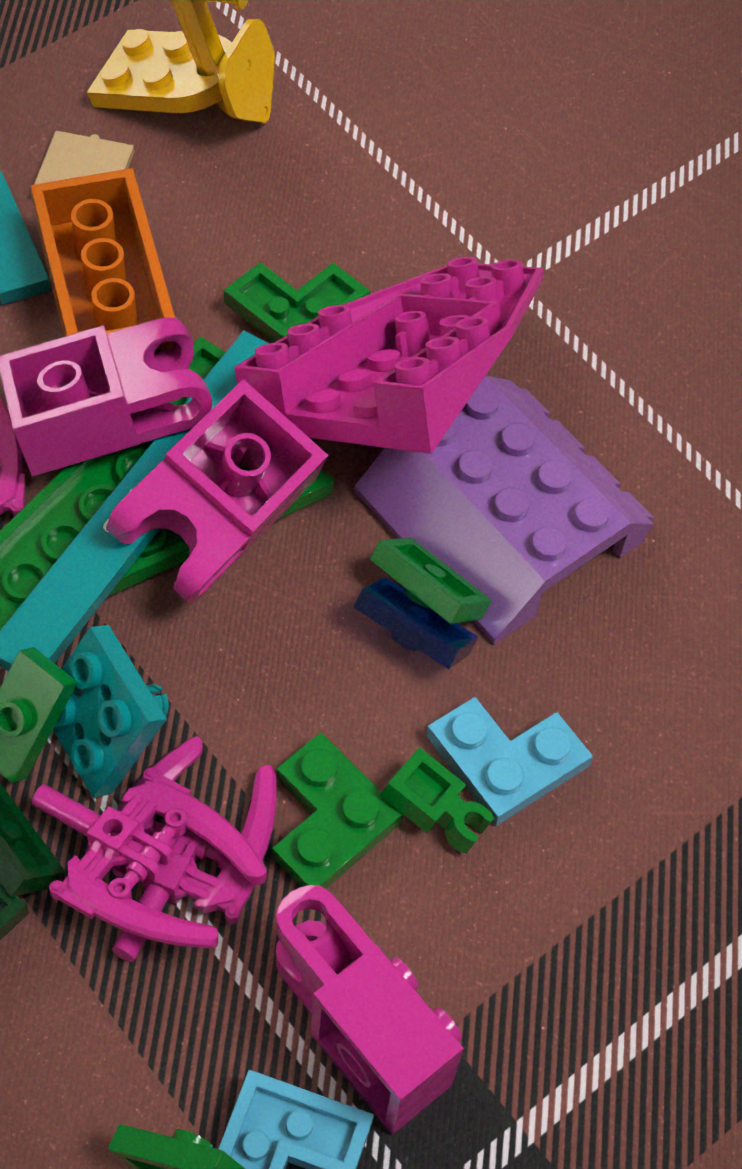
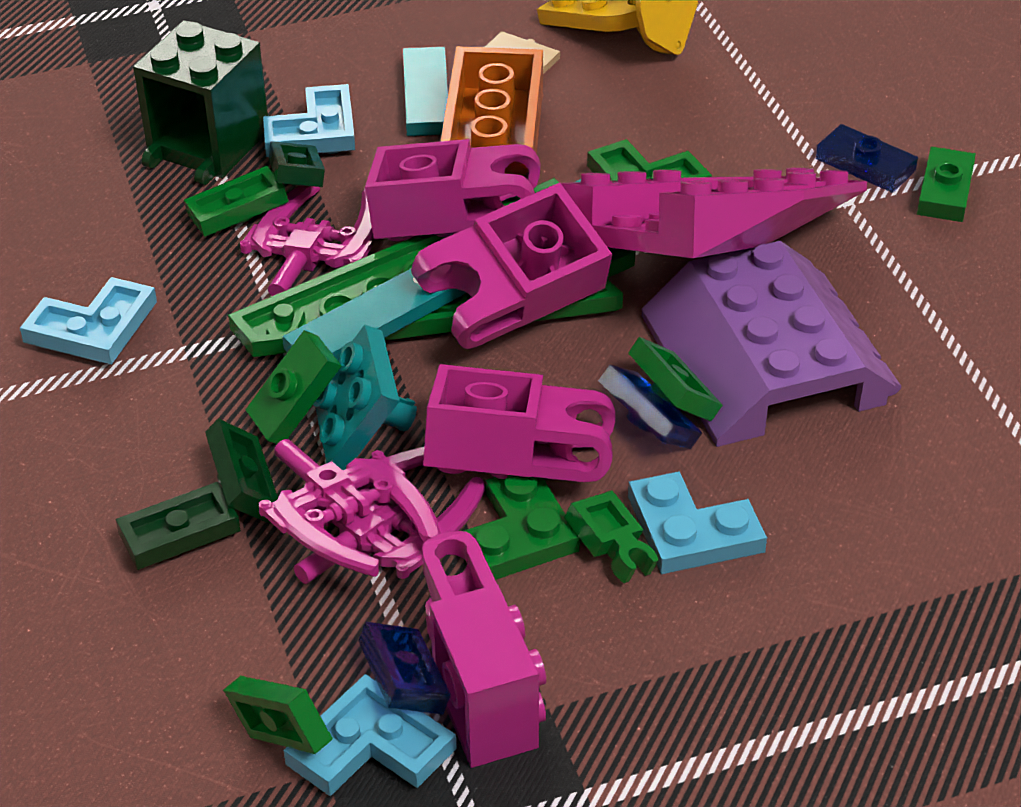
camera: 25 degrees right, 15 degrees down
none -> clear blue plate [358,621,451,714]
none -> dark pink brick [423,364,616,482]
none -> clear blue plate [816,124,918,193]
none -> green plate [917,146,976,222]

